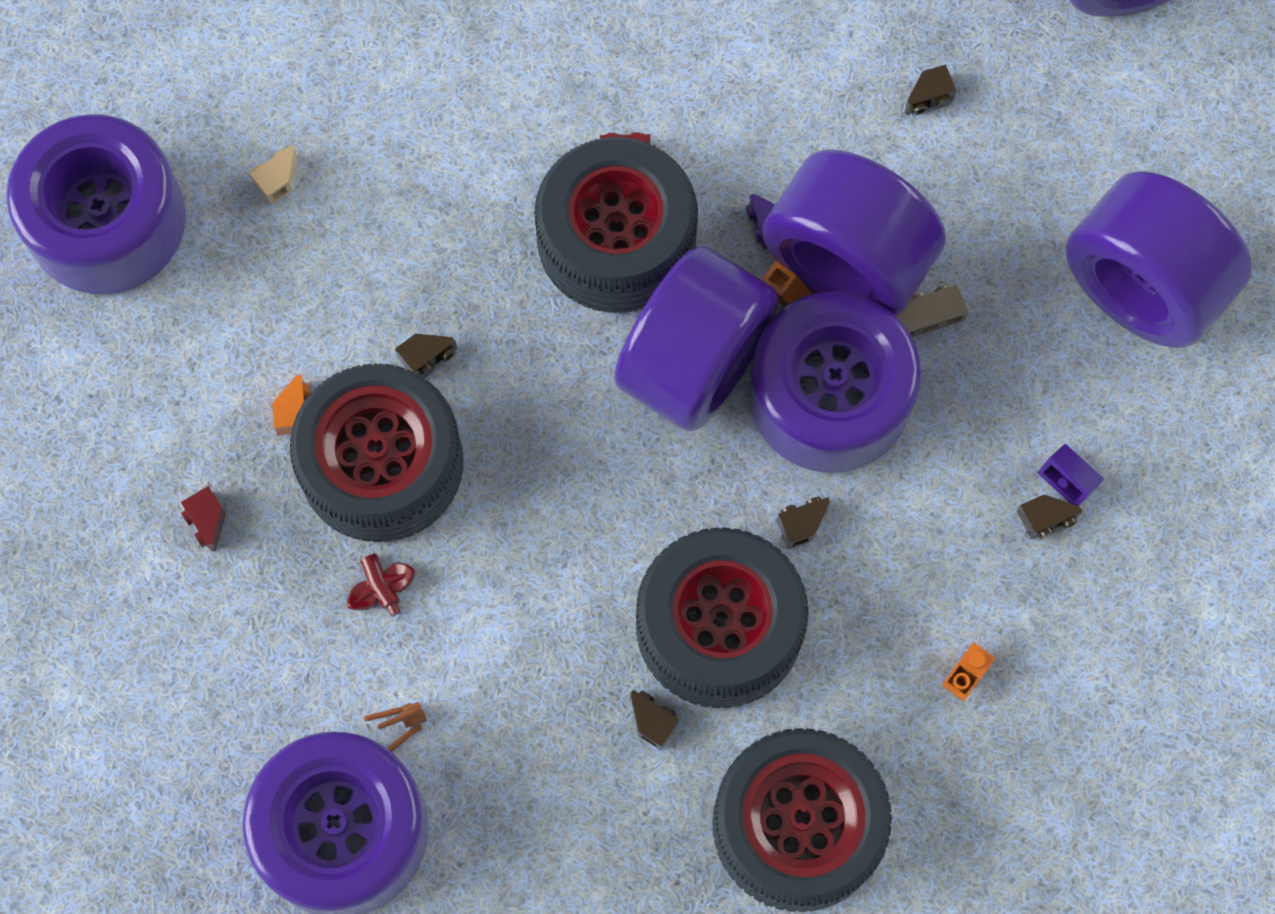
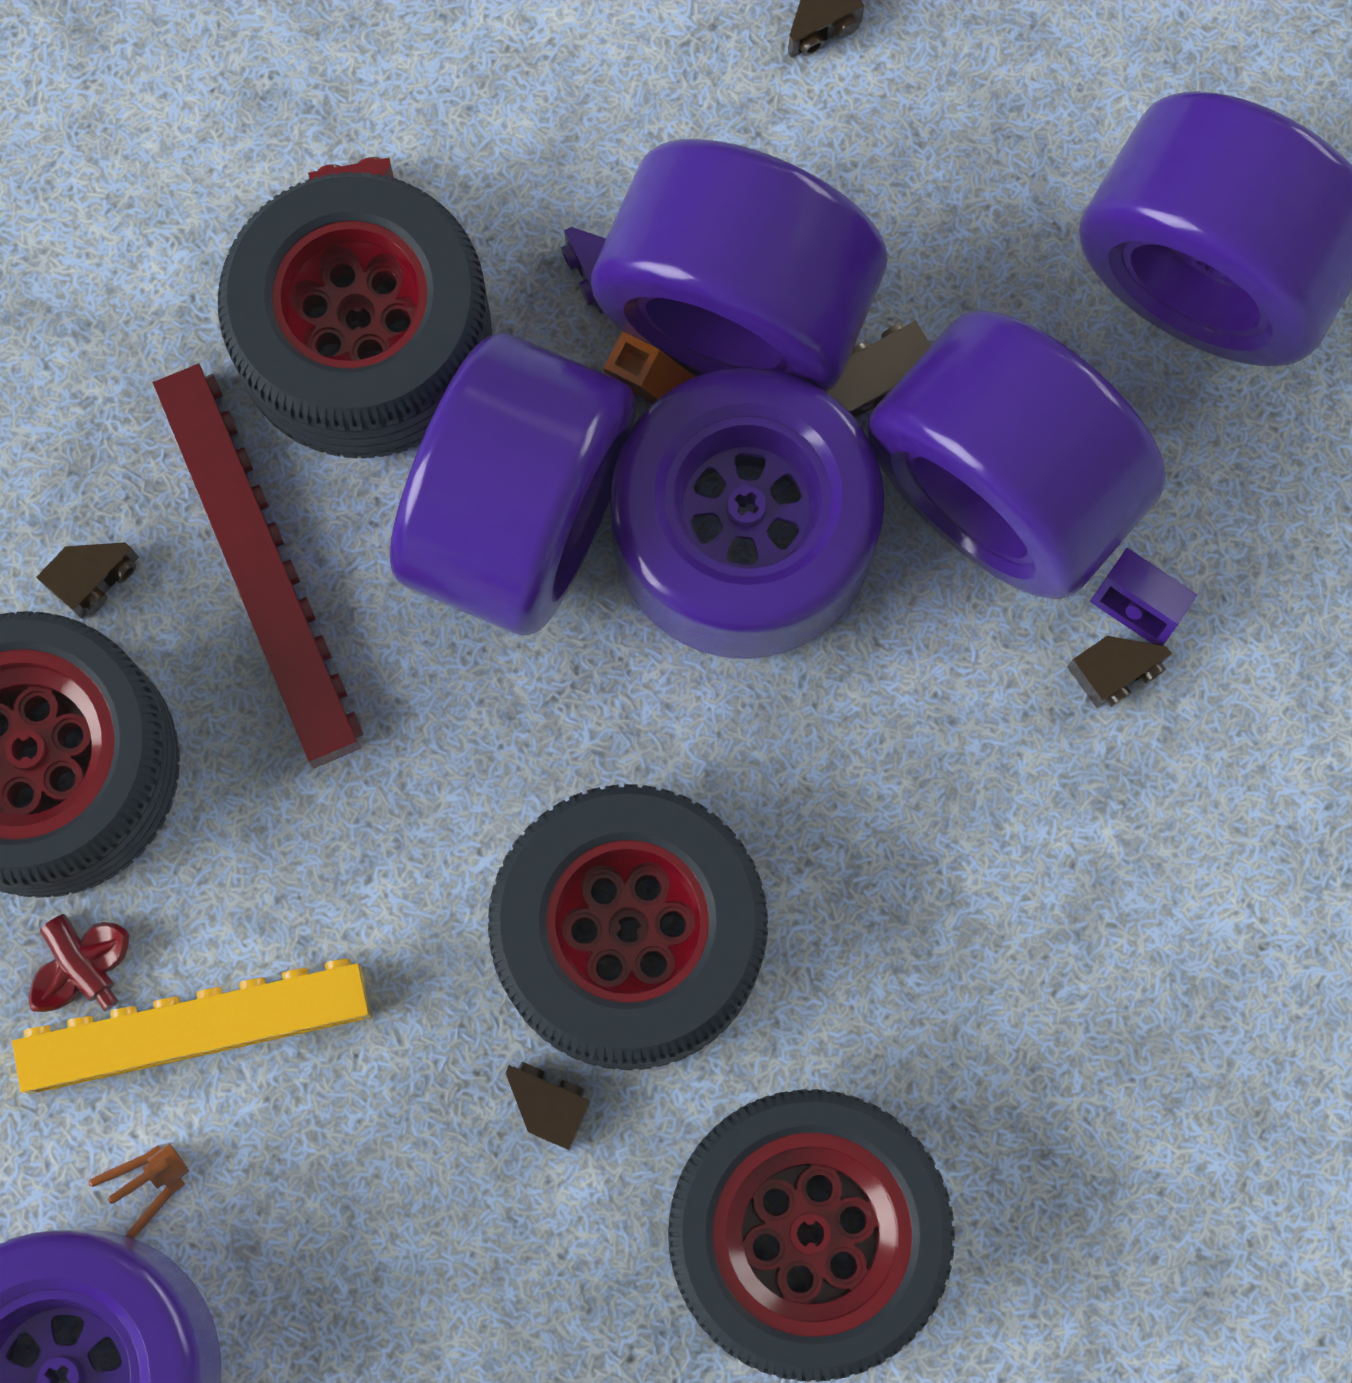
camera: 10 degrees left, 5 degrees up
dark brown slope [777,496,830,549] -> none
orange slope [941,642,996,702] -> none
none -> yellow brick [12,958,372,1094]
none -> dark red brick [152,363,364,768]
none -> dark purple wheel [867,310,1166,599]

